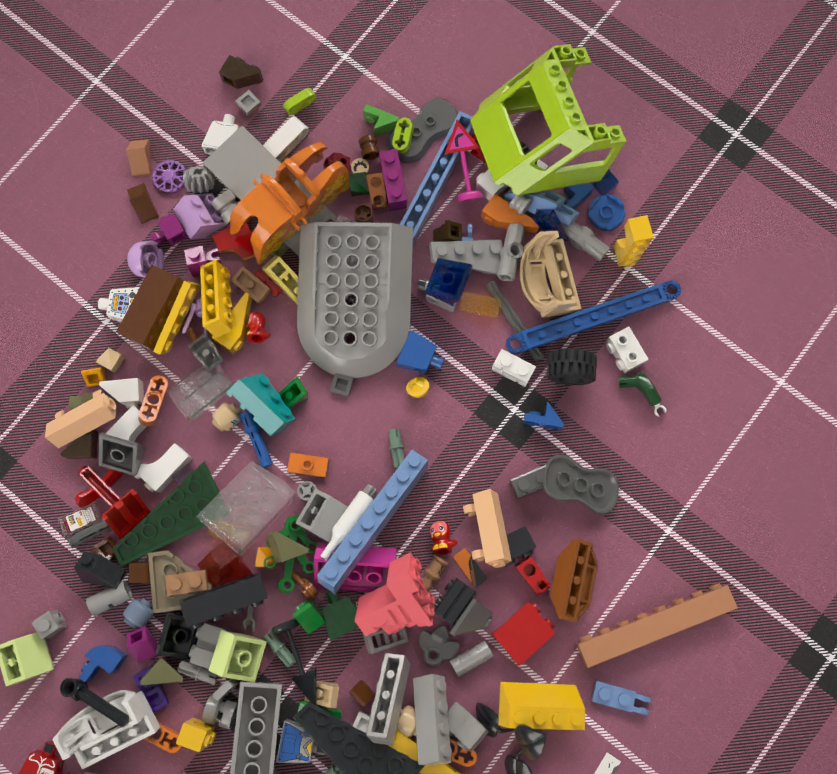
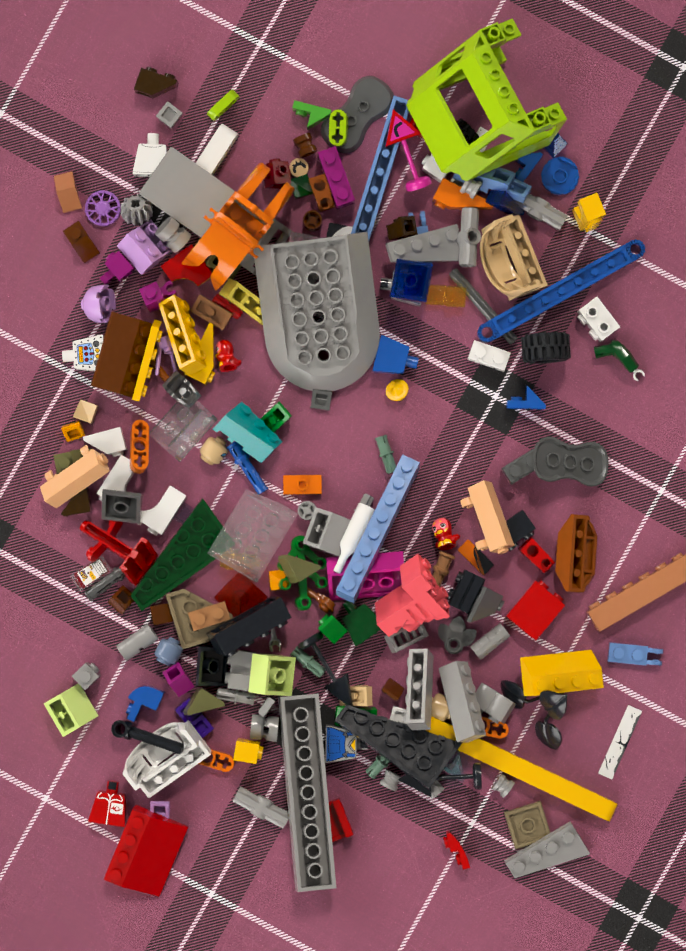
camera: 10 degrees left, 10 degrees up
black slope [74,552,126,589] -> none

